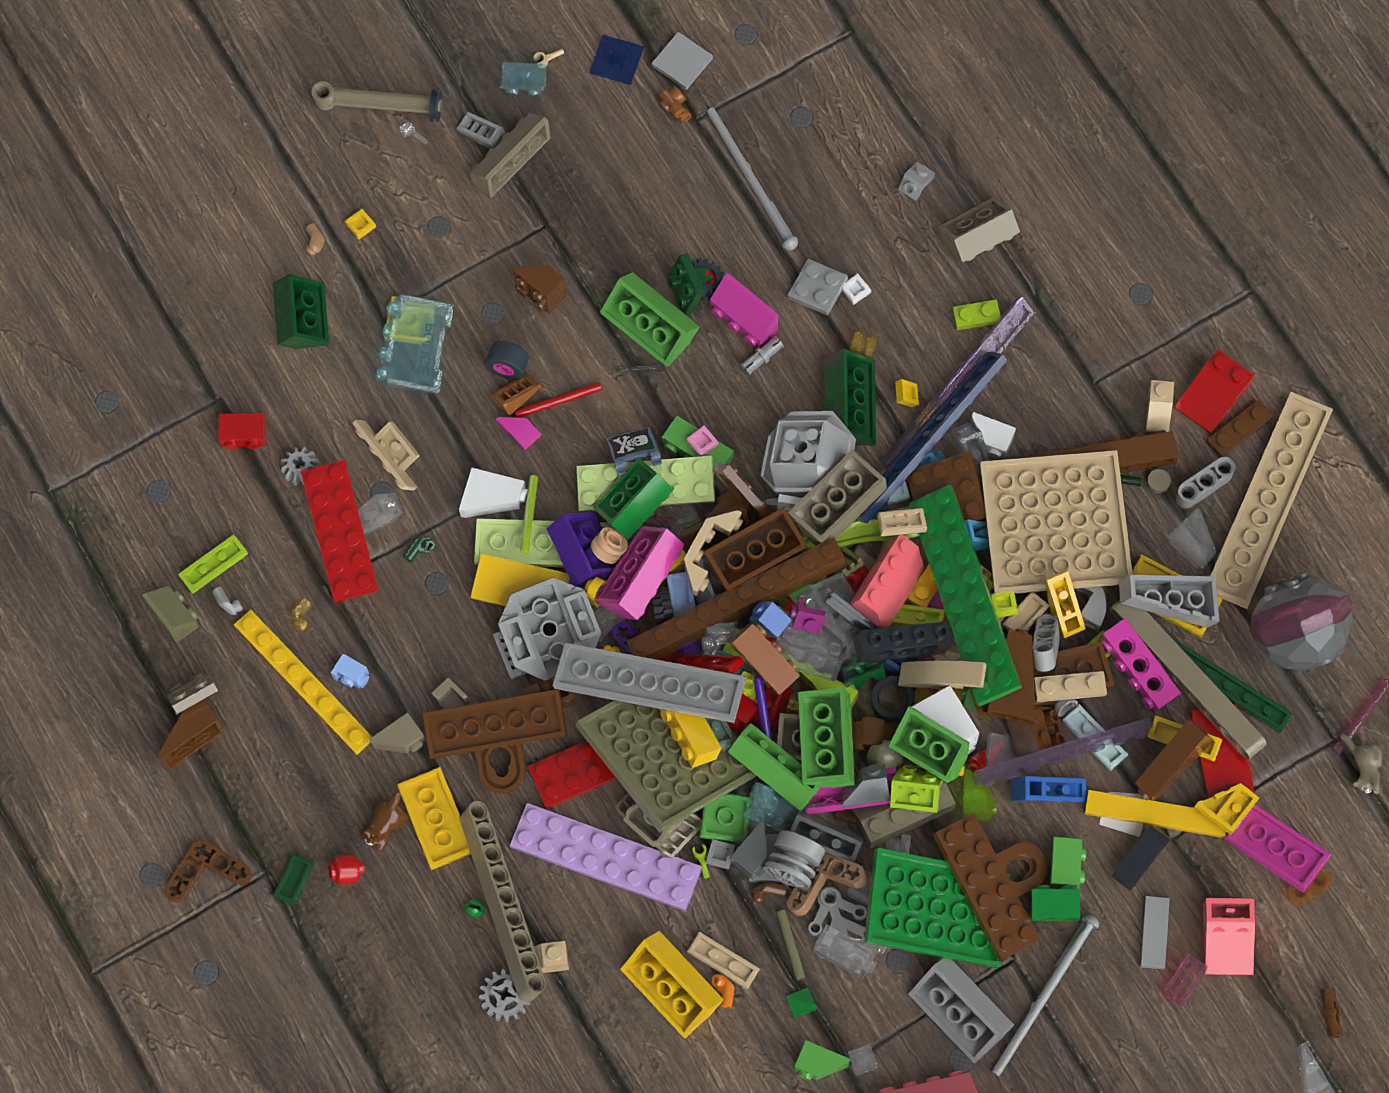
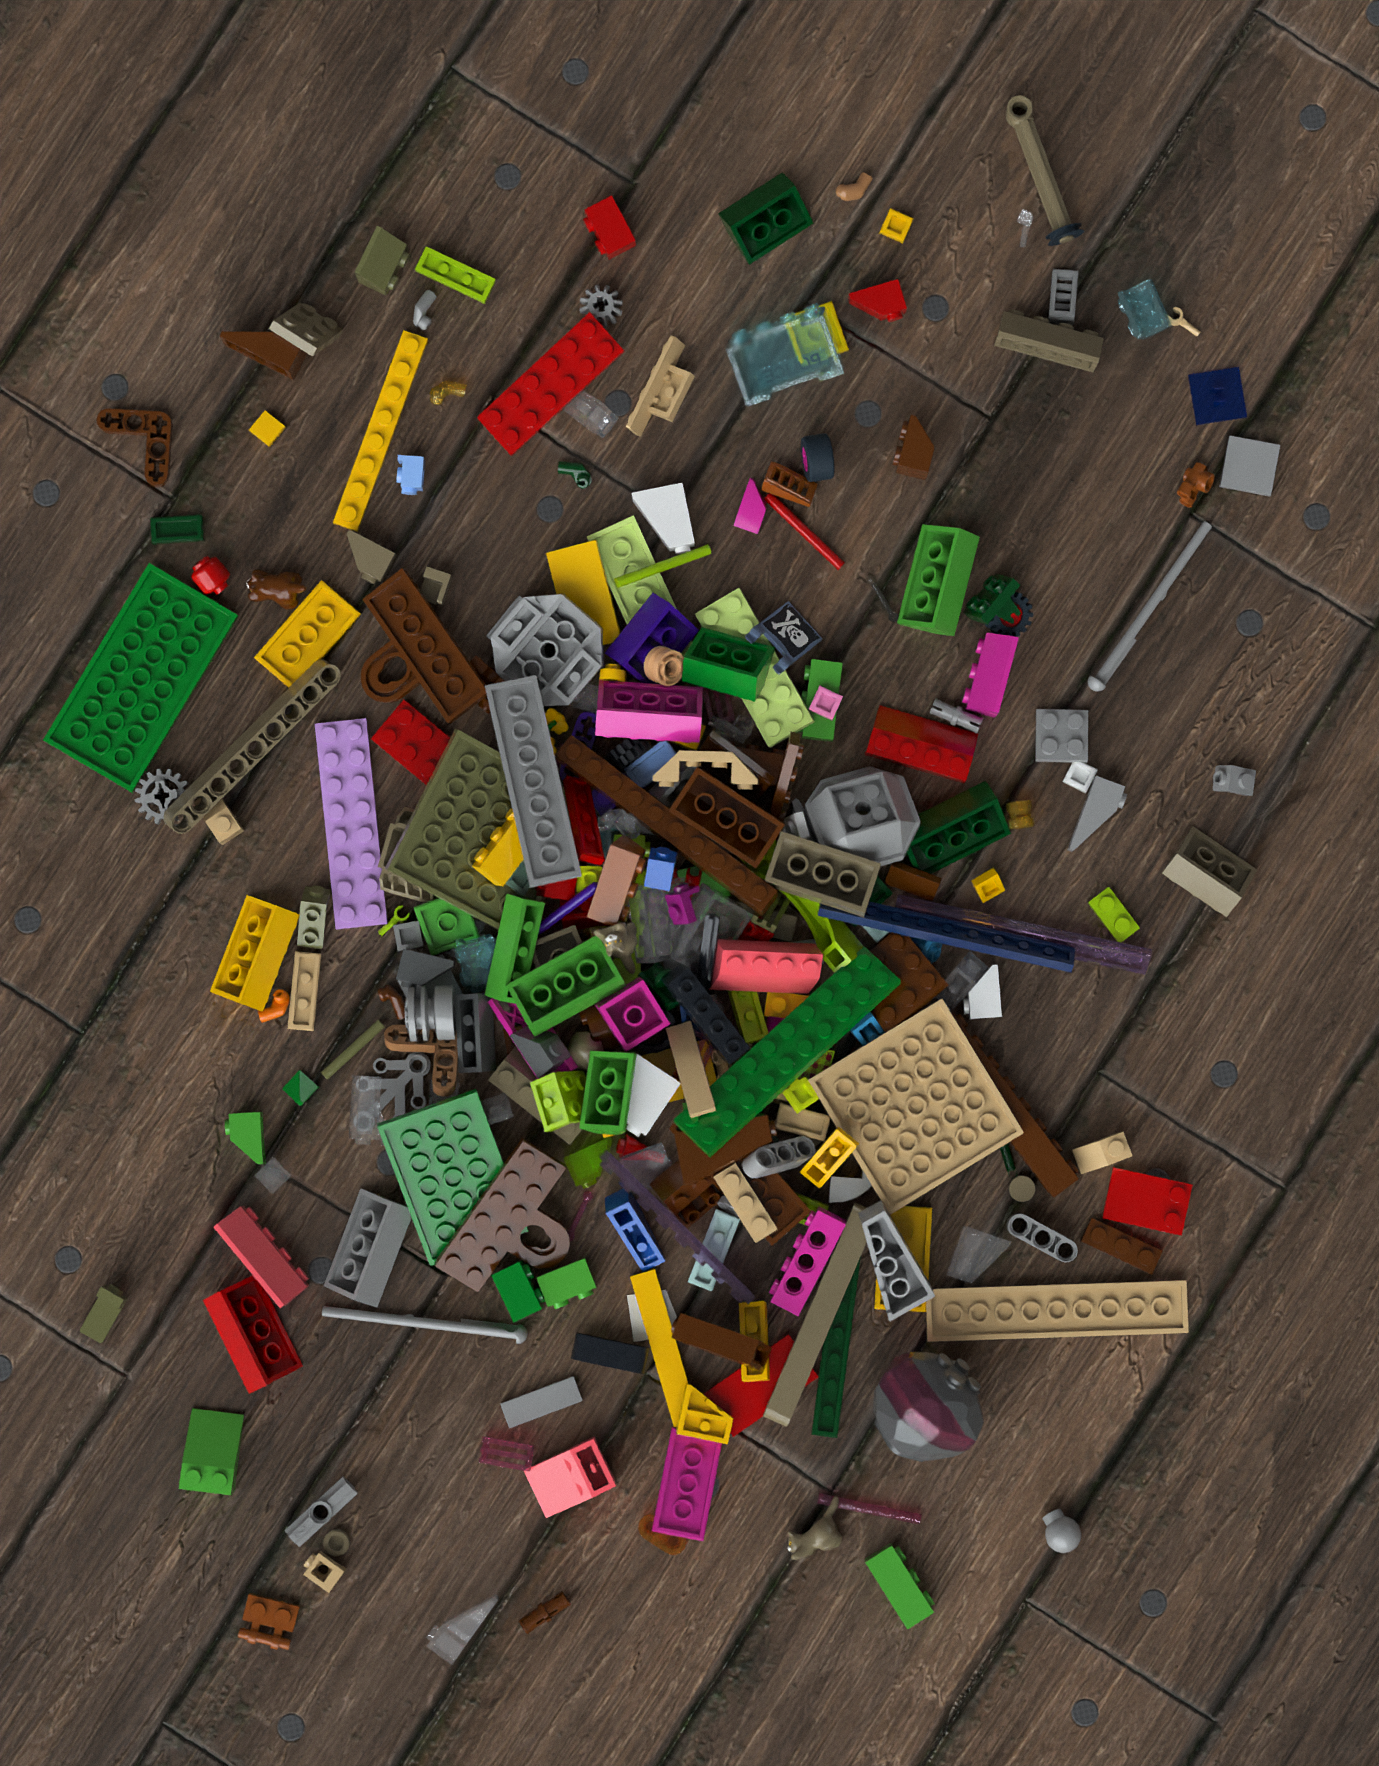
camera: 60 degrees right, 15 degrees up
green hinge [465,899,485,919] -> none
tan plate [877,508,927,536] -> none
none -> green plate [43,563,239,793]
none -> yellow tile [249,411,286,447]
none -> olive bracket [297,886,331,949]
none -> clear pink hinge [567,1191,593,1241]
none -> dark tan animal [594,922,637,974]
none -> dark pink brick [595,977,670,1052]
none -> red slope [848,279,907,322]
none -> red slope [865,705,978,784]
none -> reddish brown tile [884,862,942,902]
none -> light grey slope [1067,776,1127,852]

